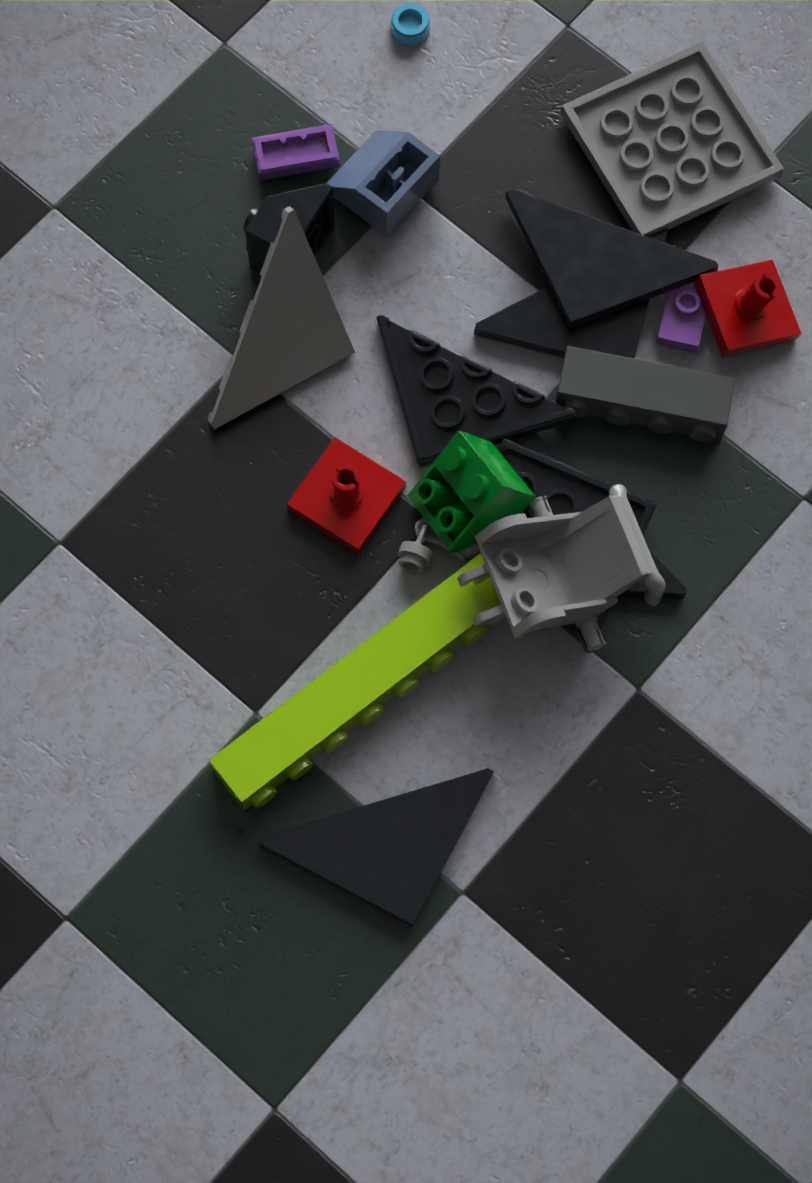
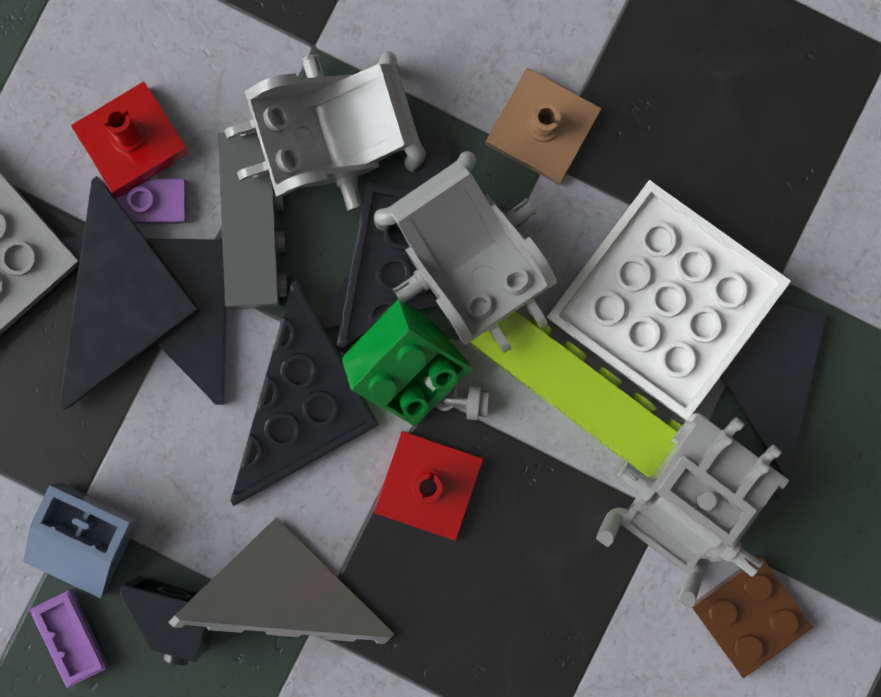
camera: 105 degrees left, 15 degrees up
none -> light grey piece [224,51,426,211]
none -> medium nougat tile [485,68,602,185]
none -> white plate [547,180,791,421]
none -> light grey piece [596,413,789,609]
none -> reddish brown plate [692,555,813,679]

